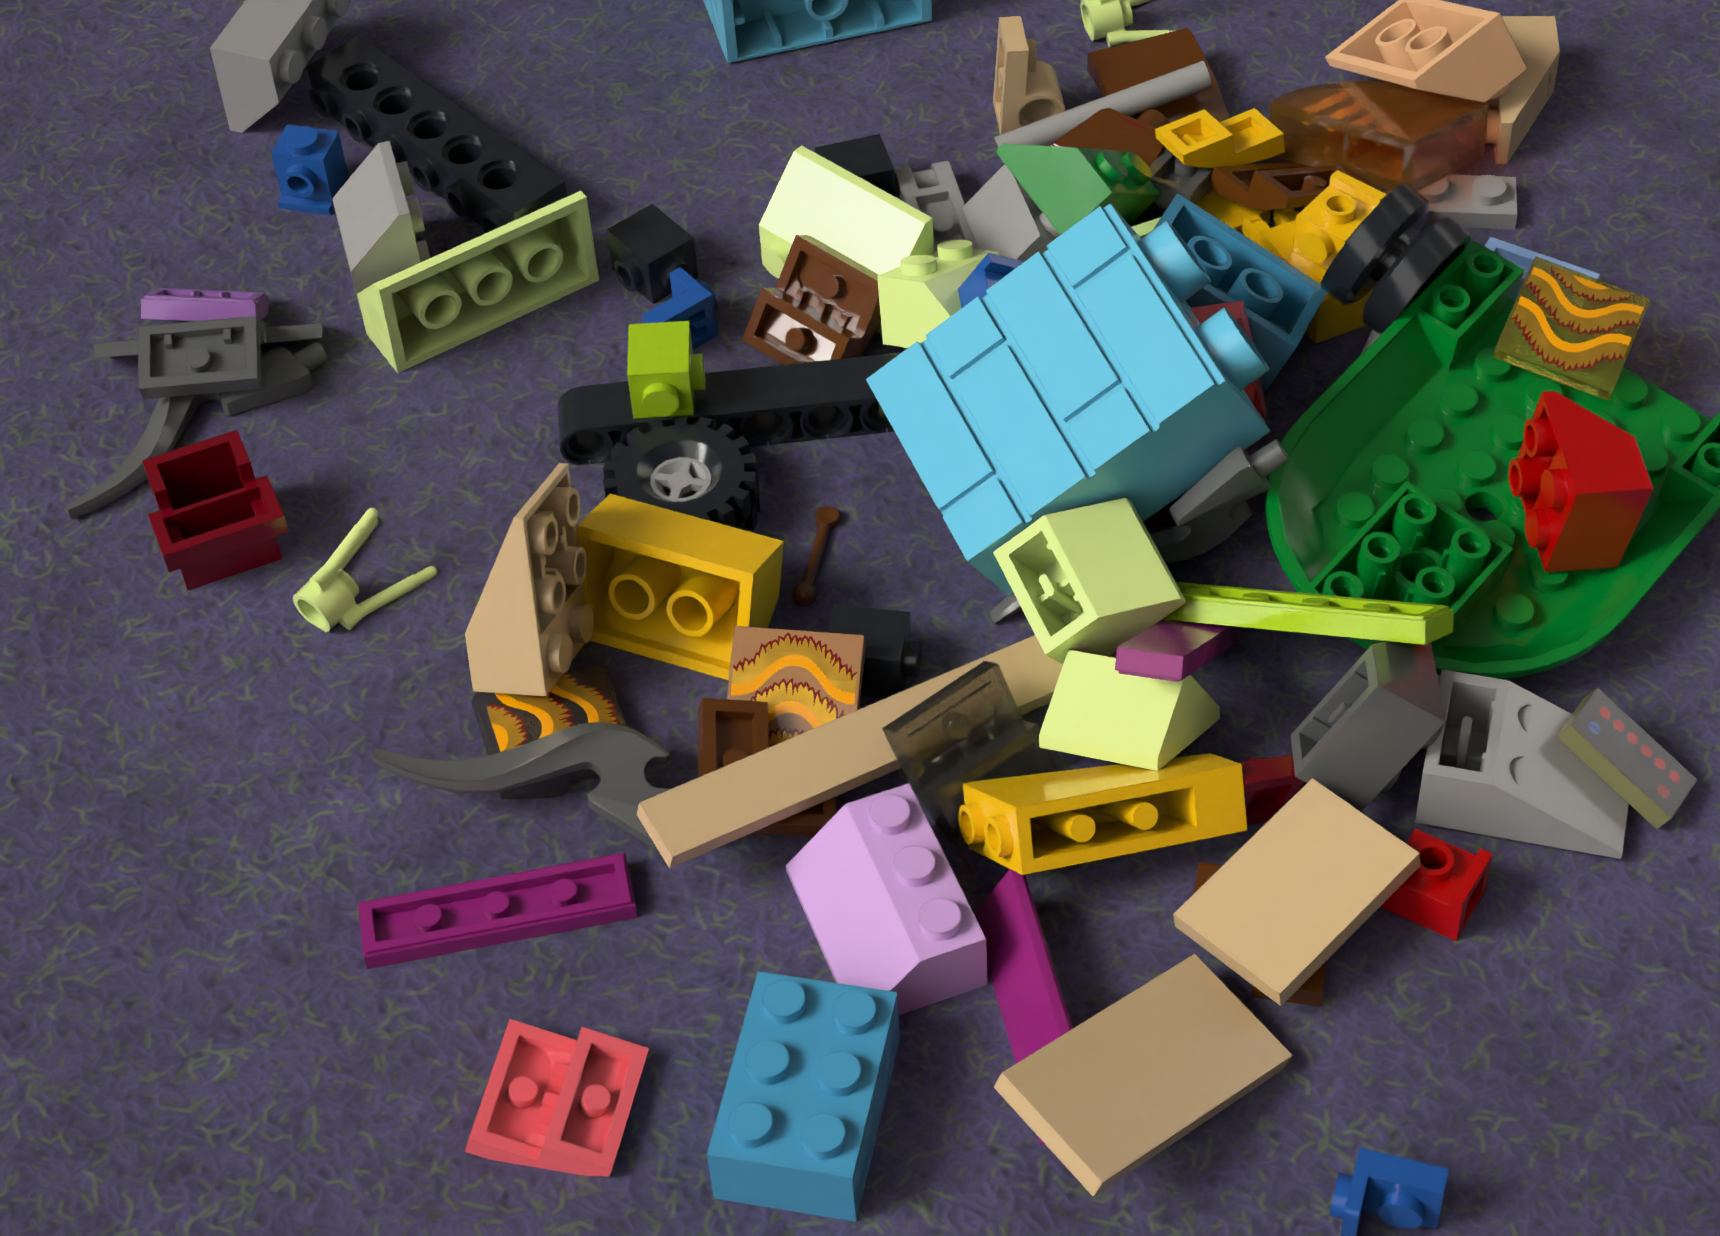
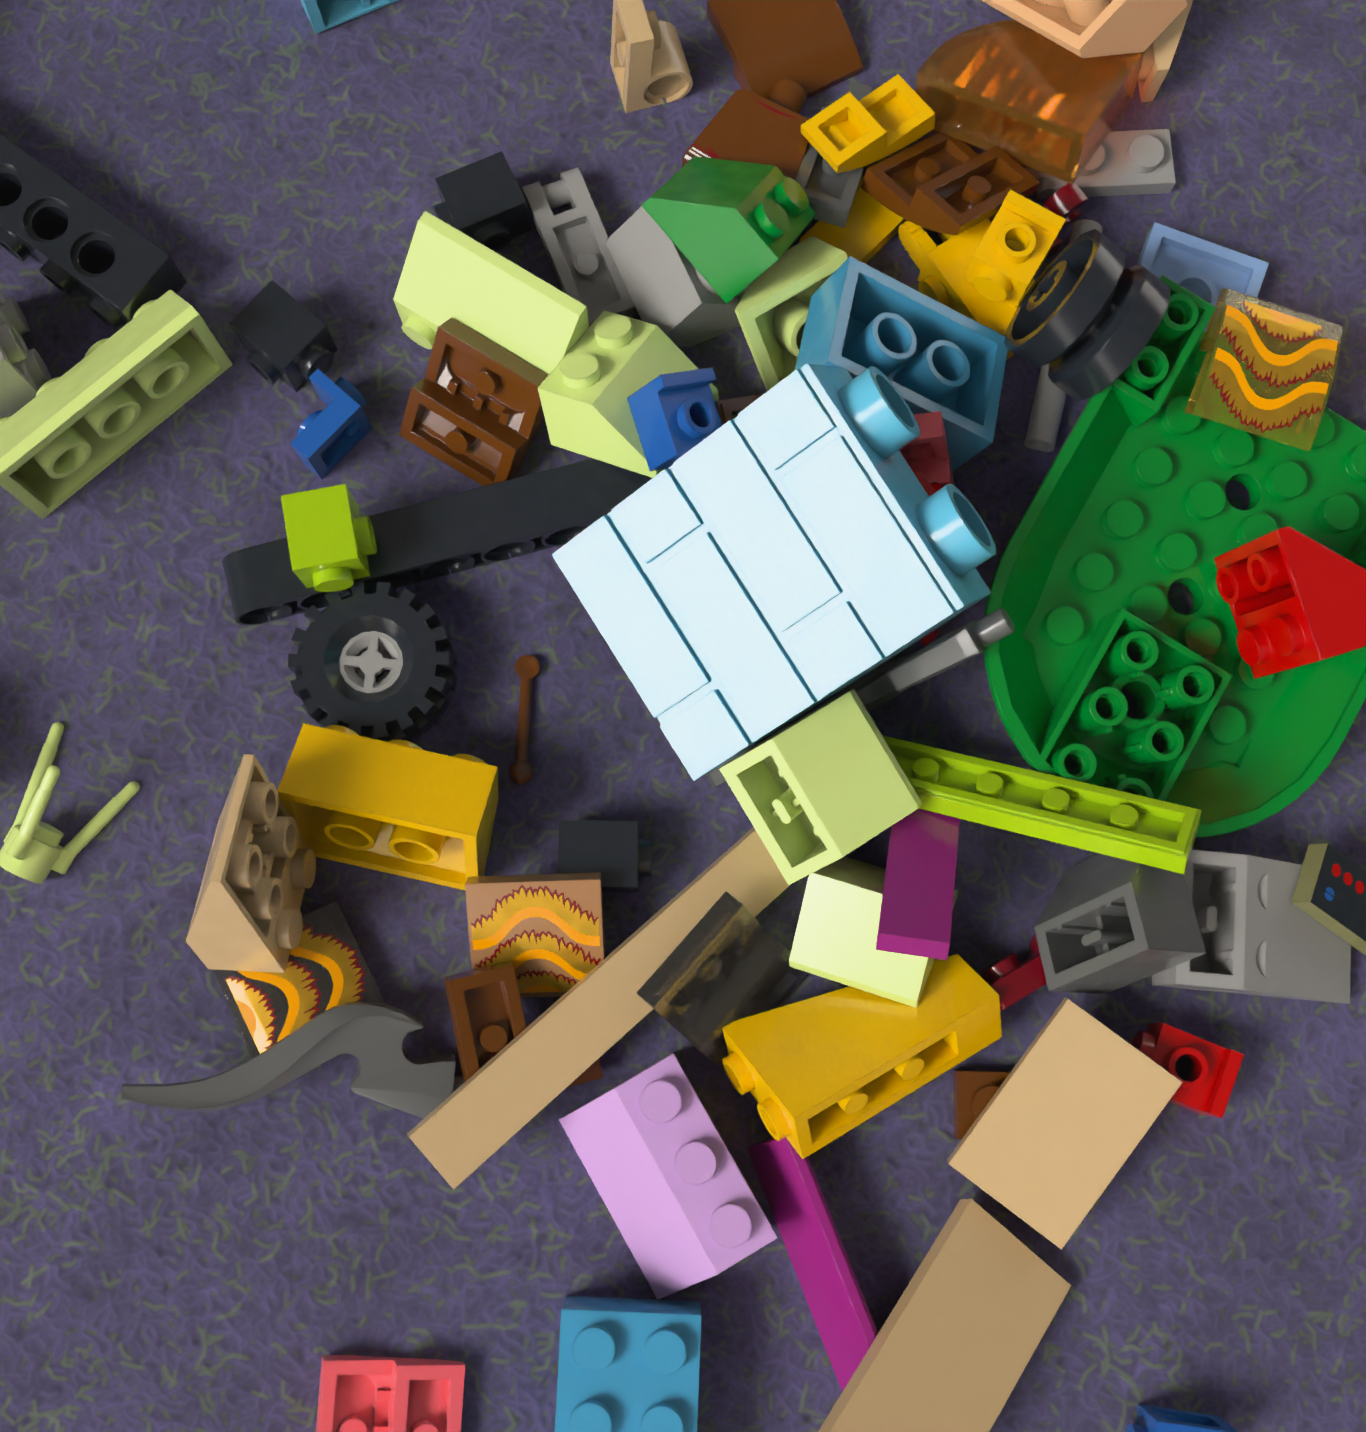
camera: 15 degrees left, 30 degrees up
magenta tile [358,852,638,969] -> none
light grey piece [994,61,1212,163] -> none

